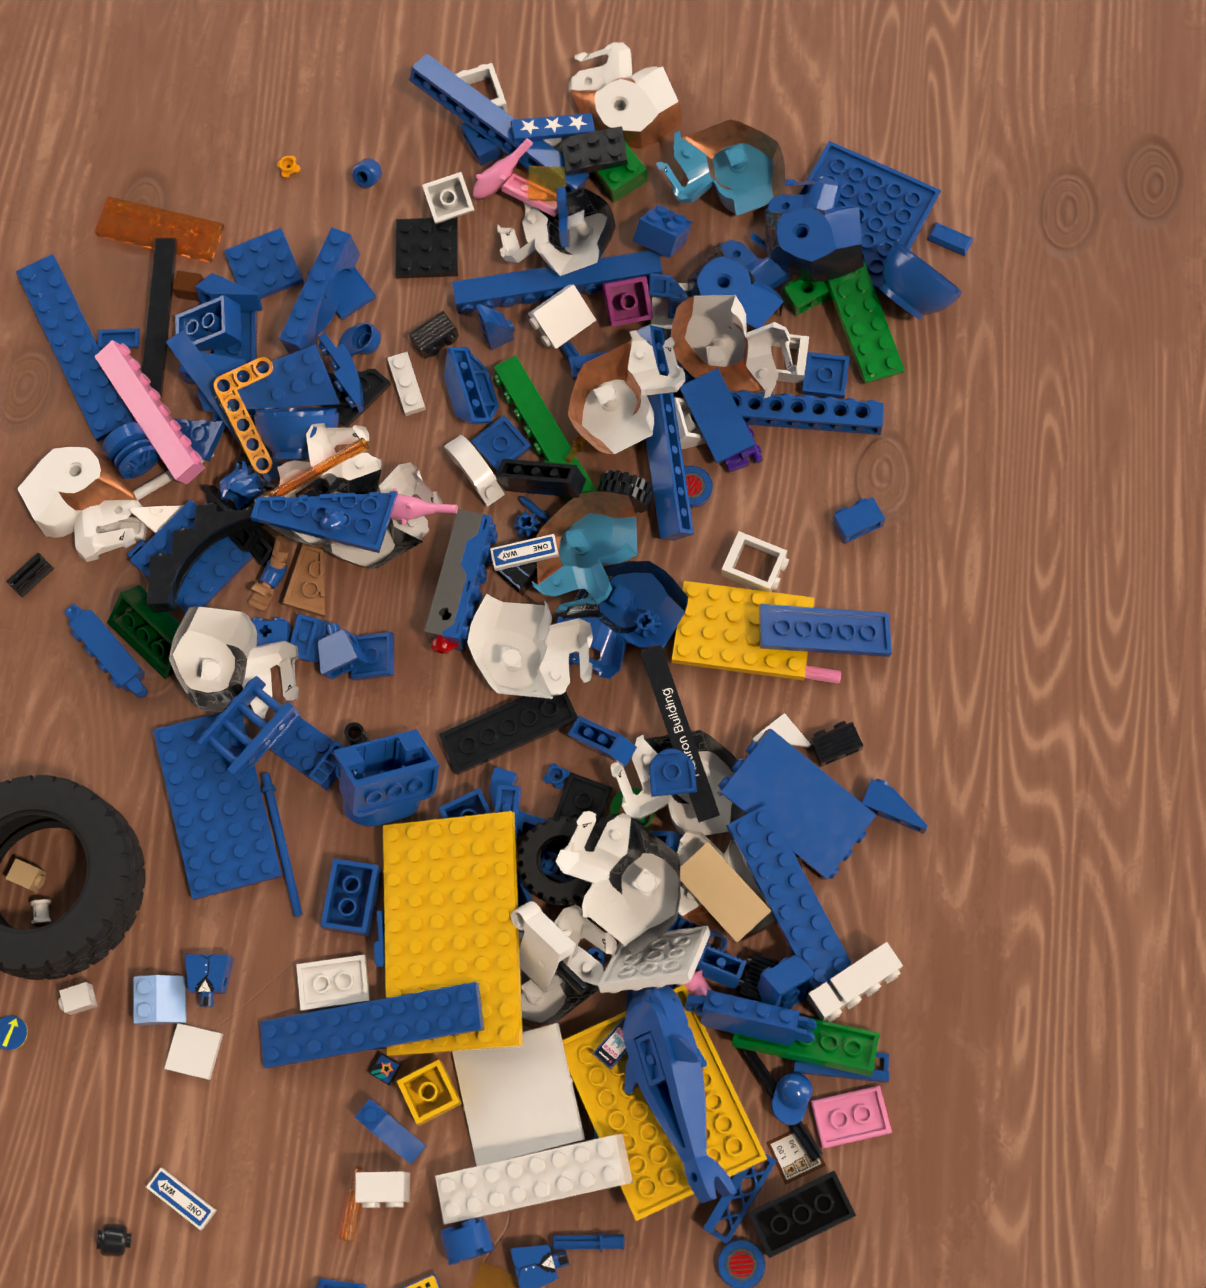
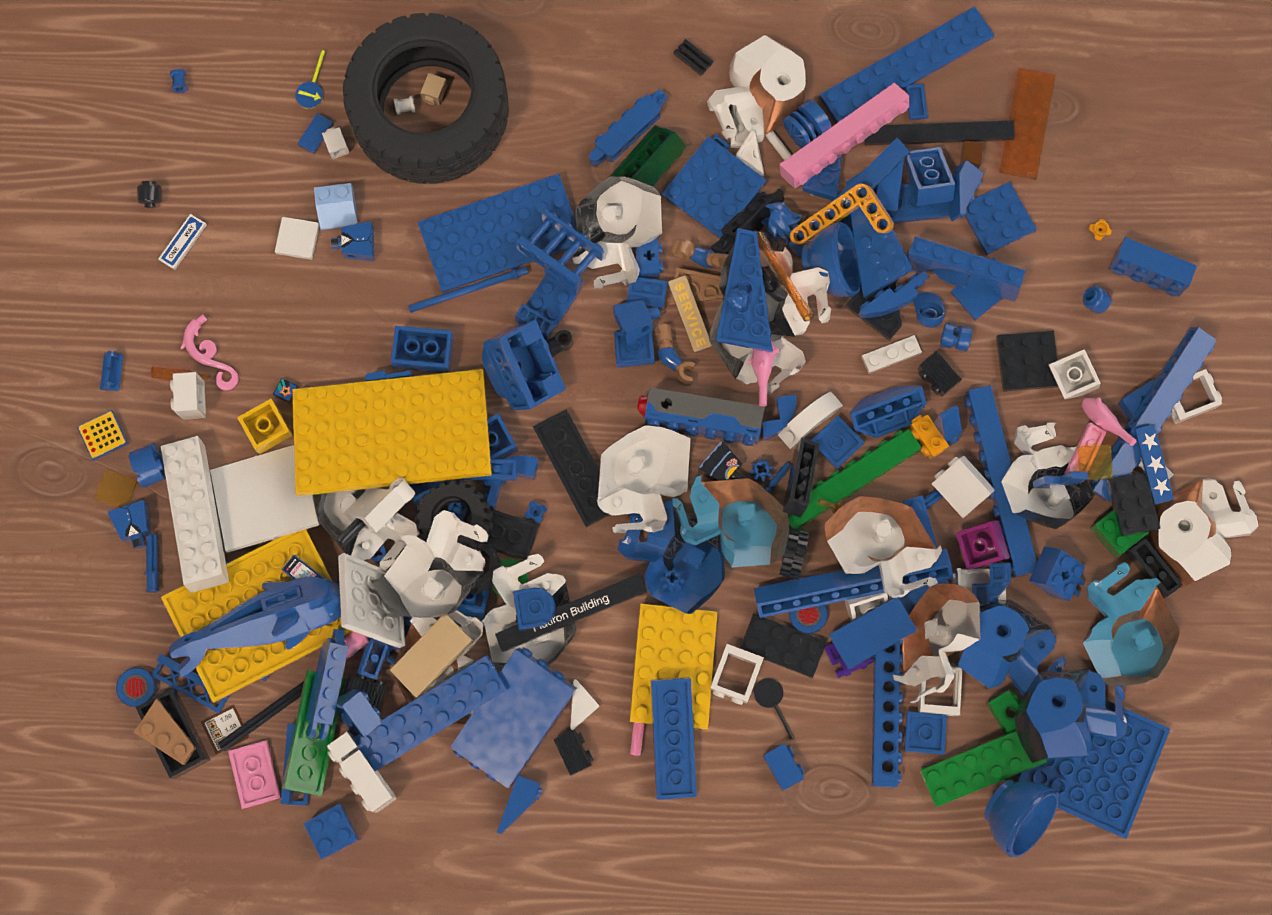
camera: 80 degrees right, 5 degrees up
black arch [147,503,265,613] -> none
blue plate [260,982,484,1069] -> none
white plate [296,955,370,1011] -> none
blue slope [355,1099,426,1165] -> none
tile [490,534,559,571] -> none
blue brick [567,716,637,766] -> none
blue cap [771,1072,813,1125] -> none
blue tile [927,222,974,256] -> none
none -> medium nougat wing [134,699,196,765]
none -> bright pink plant [181,314,239,391]
none -> blue tile [298,113,333,154]
none -> blue brick [303,804,361,859]
none -> medium nougat piece [658,324,695,386]
none -> tan tile [668,275,712,353]
none -> black plate [740,613,826,678]
none -> black piece [754,678,794,740]
none -> blue brick [761,394,796,441]
none -> light orange brick [909,414,949,460]
none -> blue wheel [940,322,972,352]
none -> blue brick [1108,237,1197,296]
none -> black brick [1125,538,1183,598]

